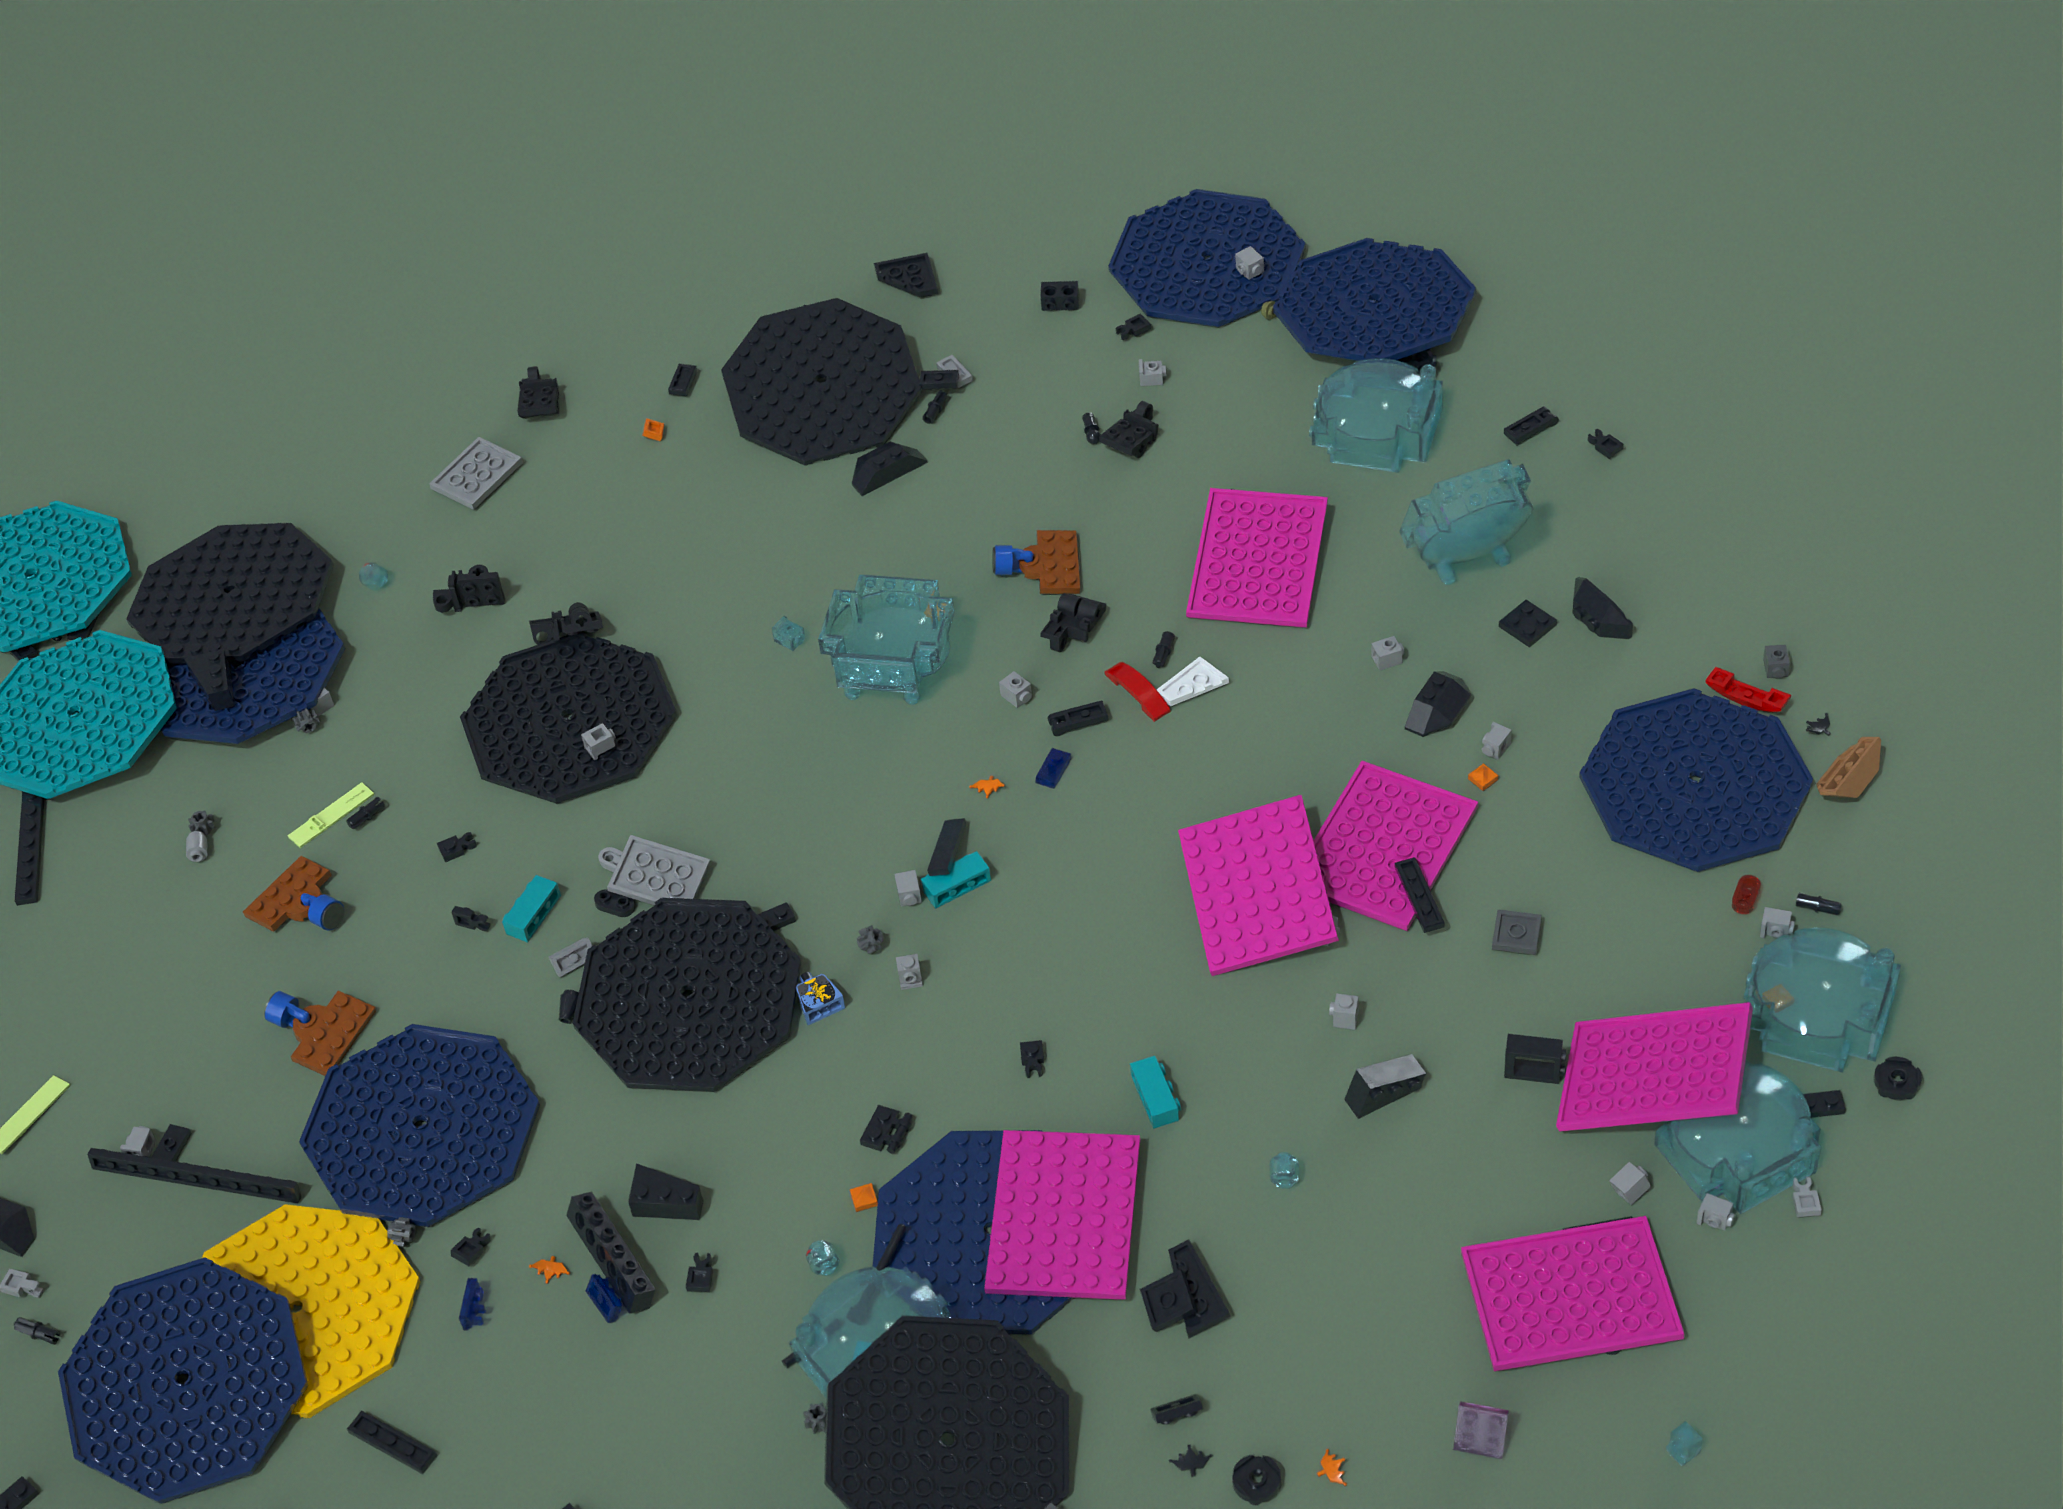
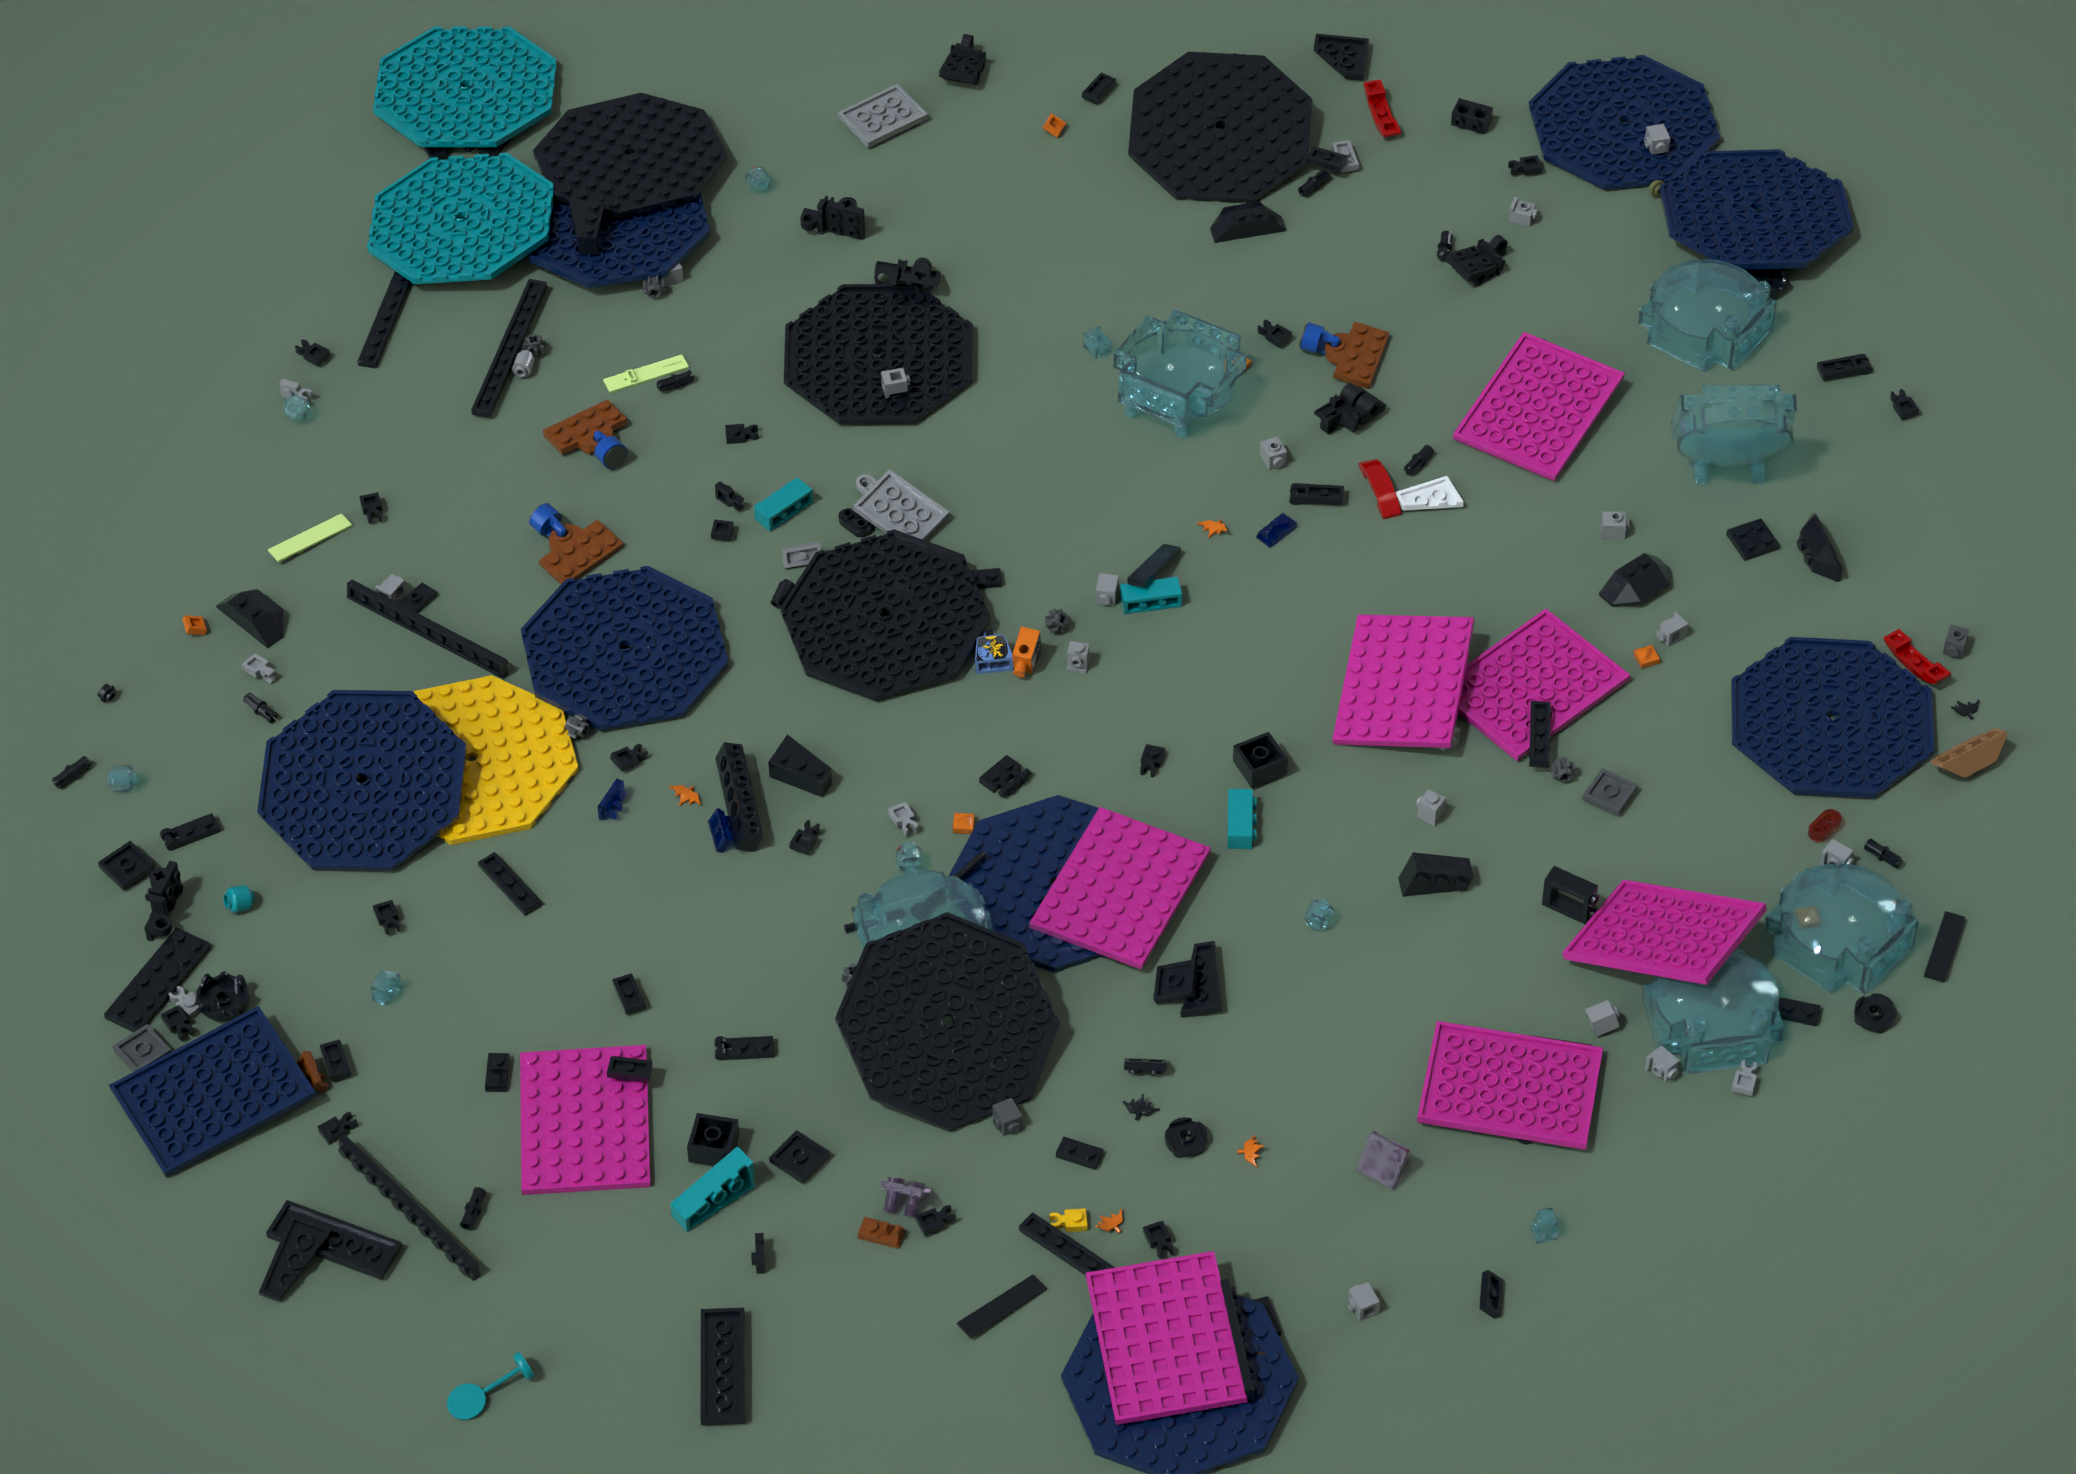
camera: 15 degrees right, 0 degrees up
none -> black plate [359,492,382,524]
none -> black plate [471,279,547,418]
none -> black plate [711,519,734,541]
none -> light grey plate [888,802,918,836]
none -> orange torso [1012,626,1042,678]
none -> black brick [1233,732,1288,788]
none -> black plate [1257,320,1292,348]
none -> red slope [1363,79,1401,138]
none -> dark grey gear [1550,757,1576,782]
none -> black tile [1924,911,1965,982]

